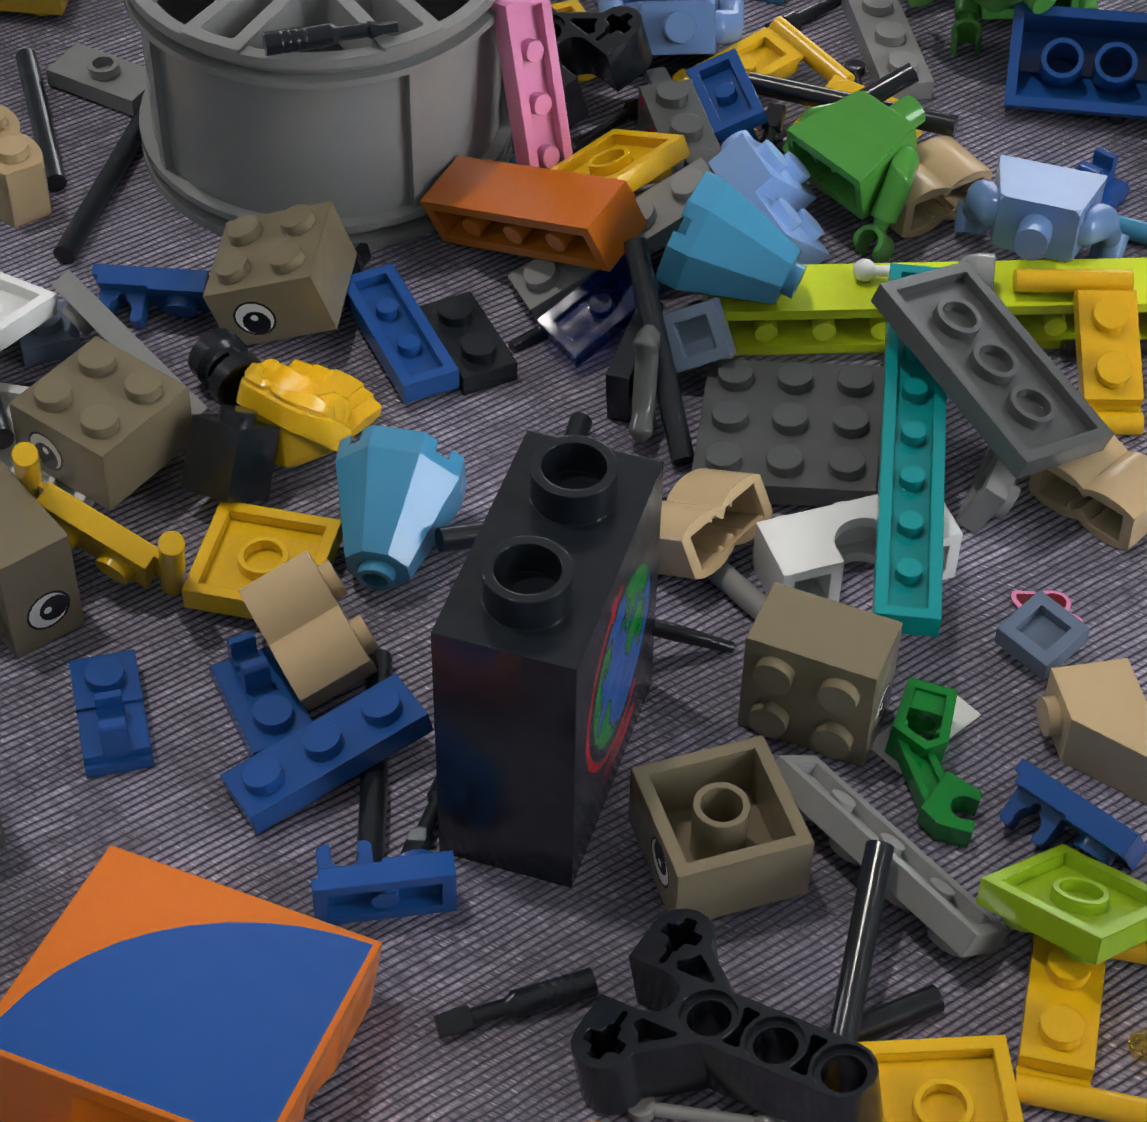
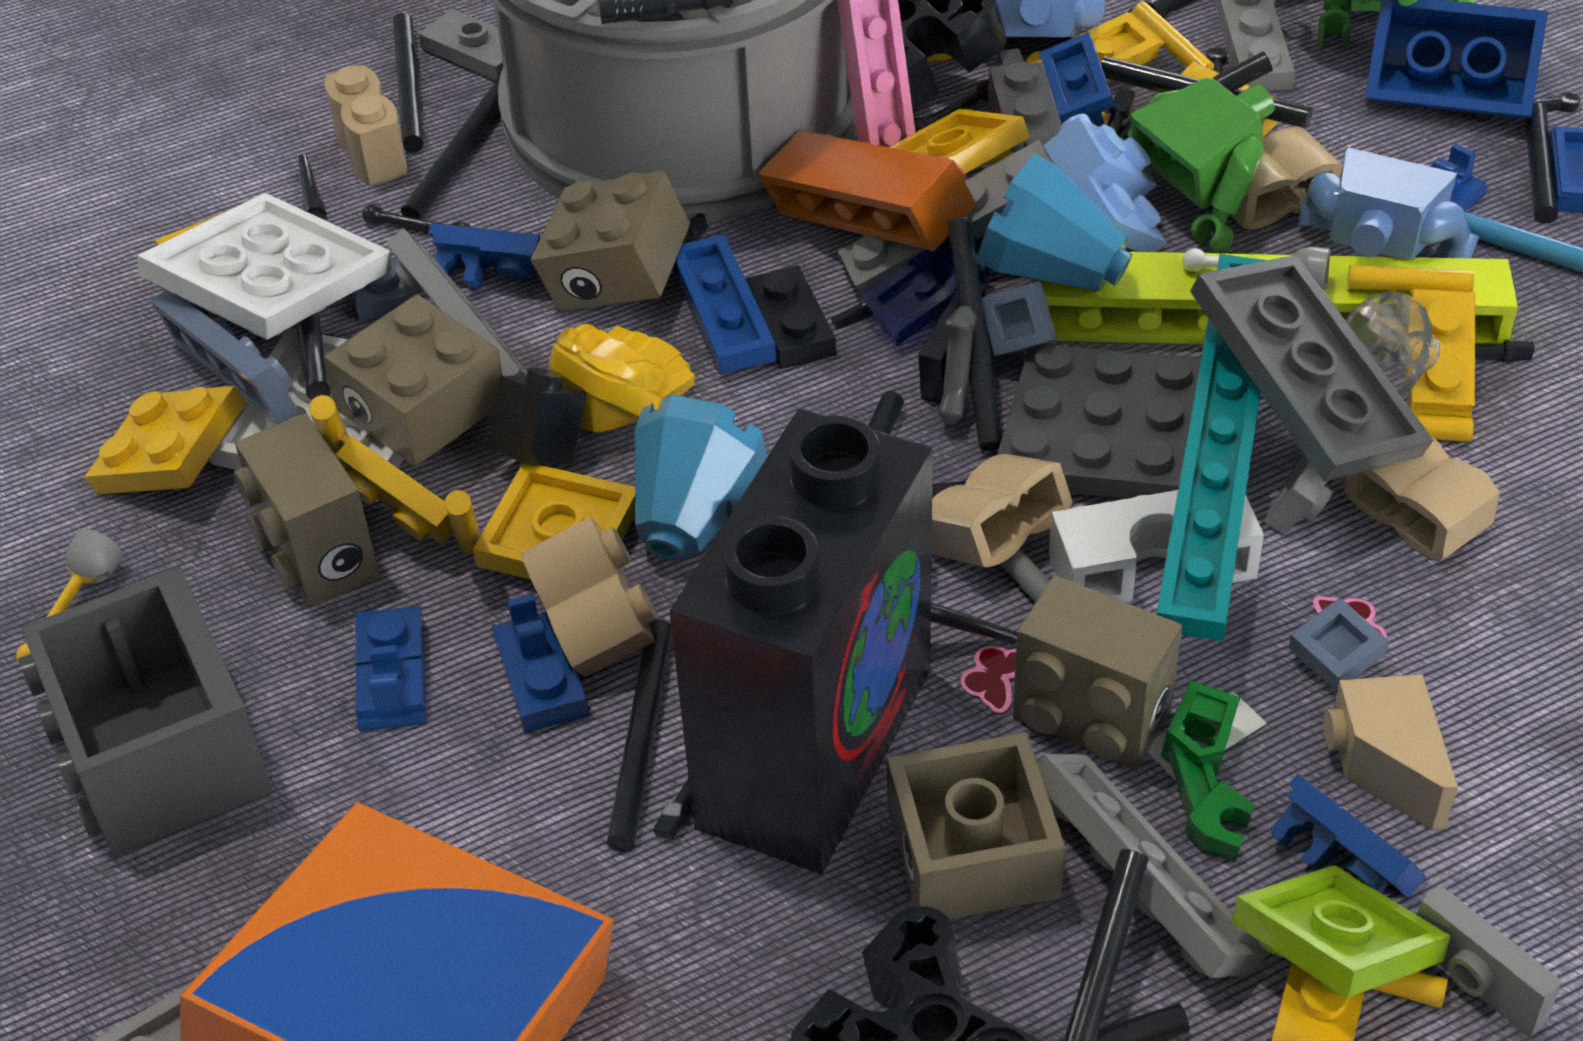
camera: 10 degrees right, 0 degrees up
black wheel [188,328,261,406] -> none
blue plate [220,673,434,835] -> none
blue plate [311,840,457,925] -> none
black piece [433,967,598,1038] -> none
none -> black hinge [362,204,470,232]
none -> dark red sticker [960,645,1016,713]
none -> clear plate [1346,291,1440,398]

